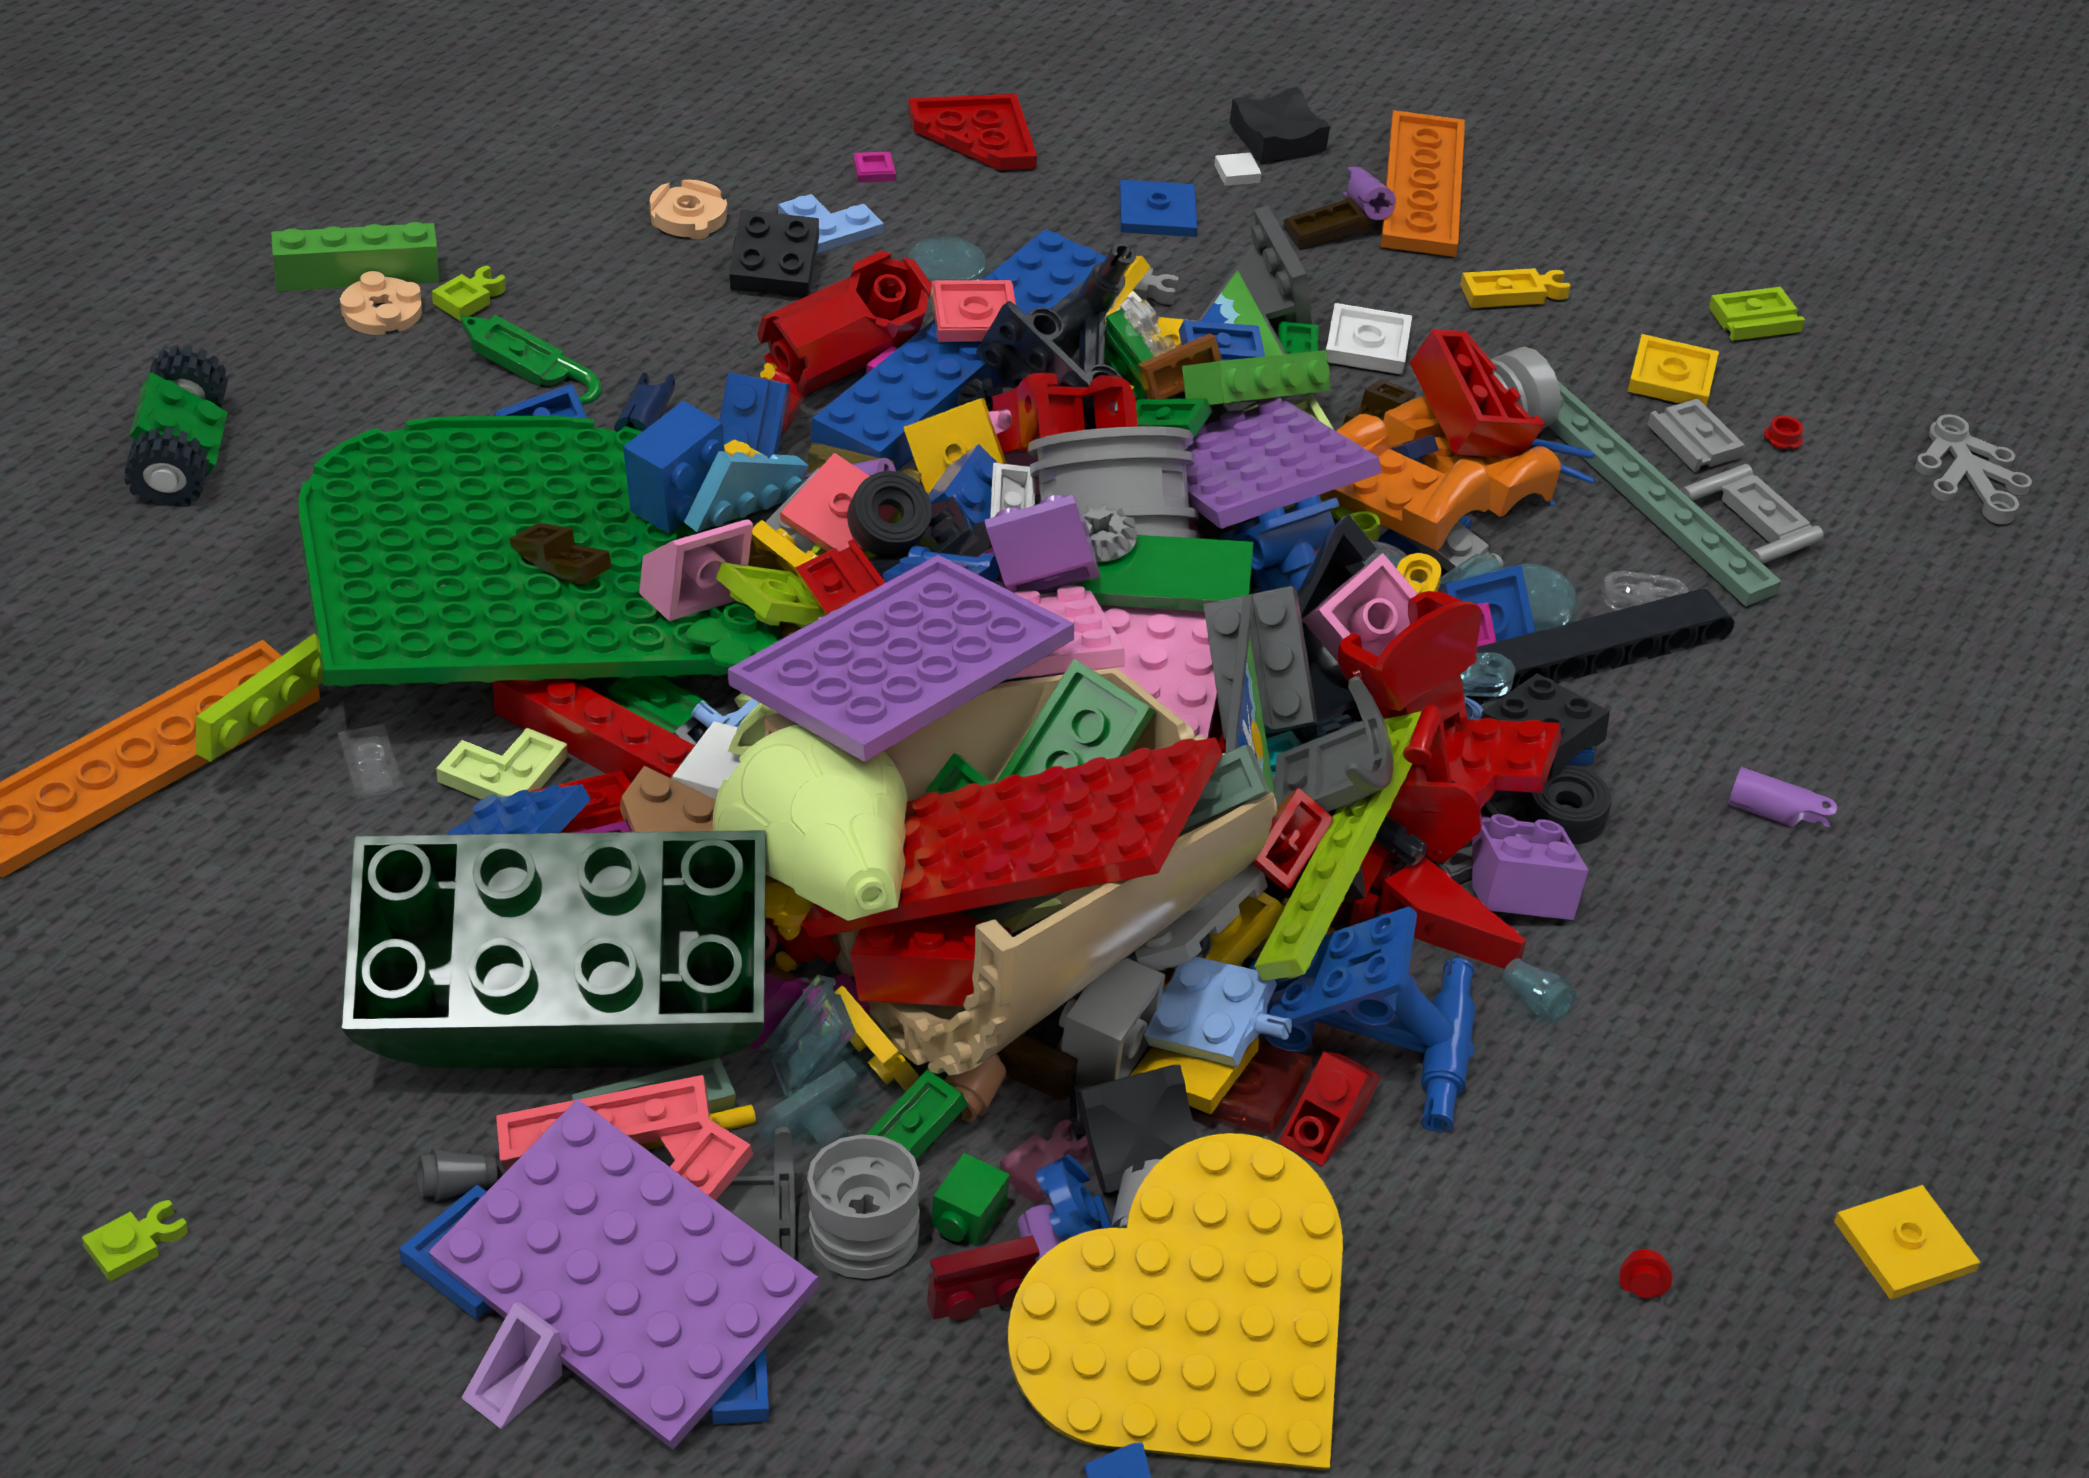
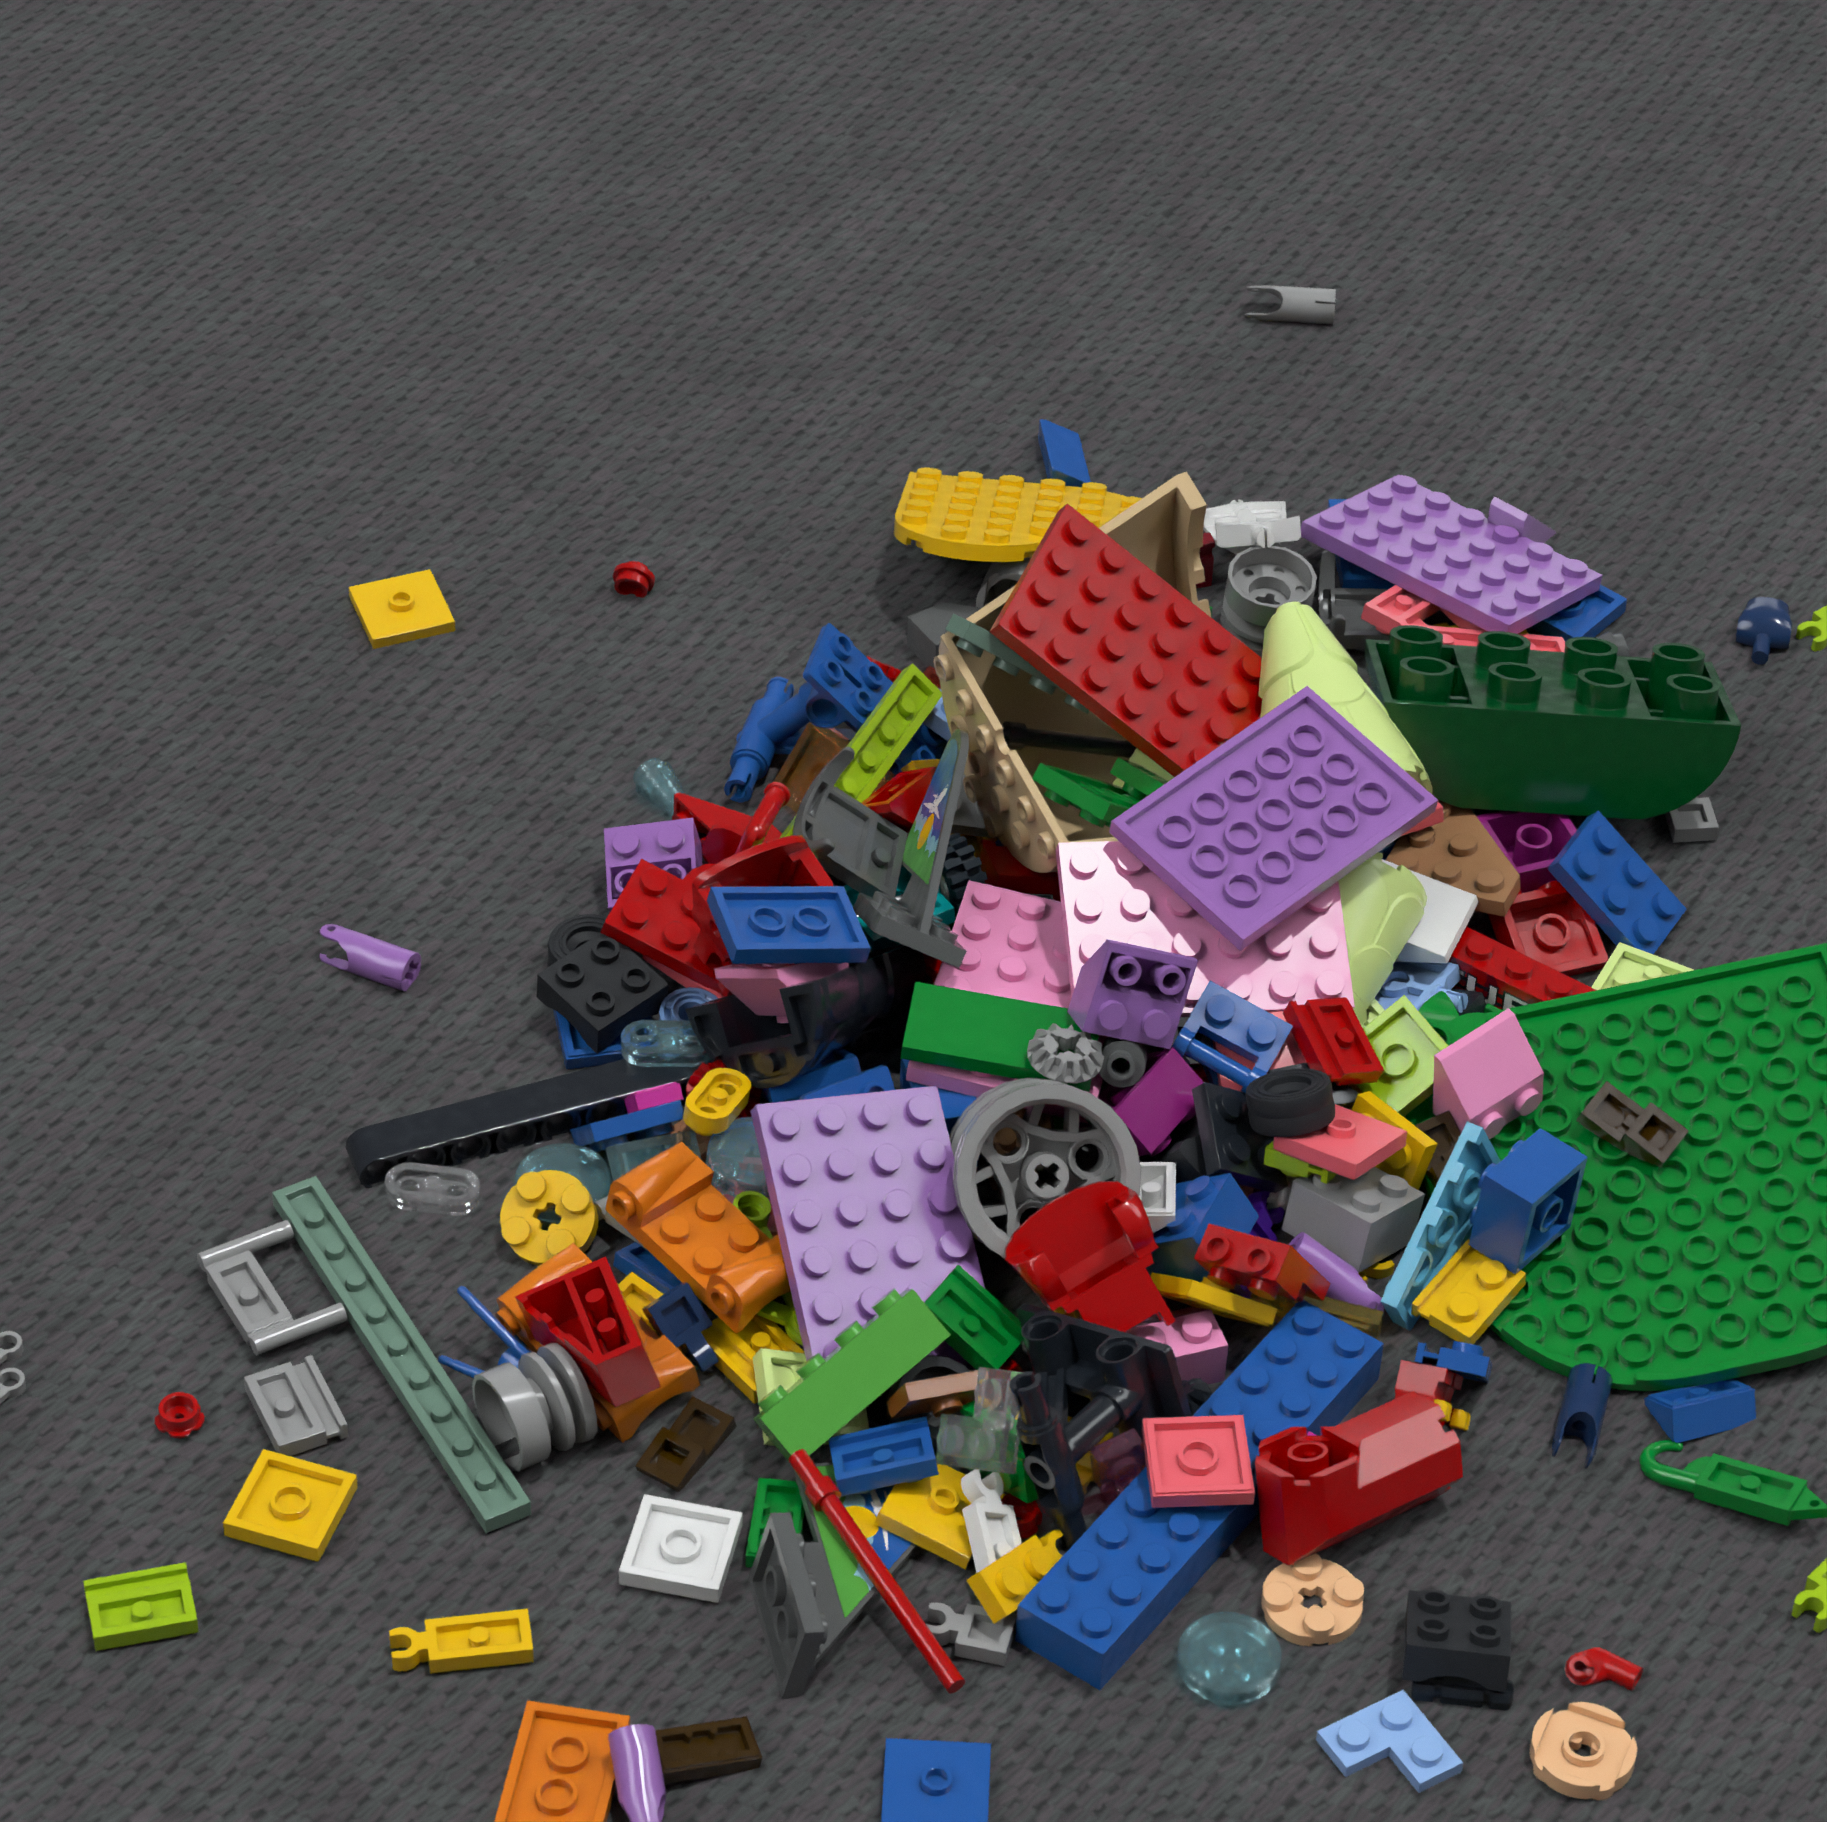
camera: 175 degrees left, 0 degrees up
none -> yellow plate [500,1170,598,1266]
none -> blue plate [707,886,871,965]
none -> red bar [788,1449,965,1693]
none -> red plate [1194,1224,1331,1302]
none -> white plate [1203,499,1301,554]
none -> red arm [1565,1647,1643,1691]
none -> dark blue piece [1736,597,1792,665]

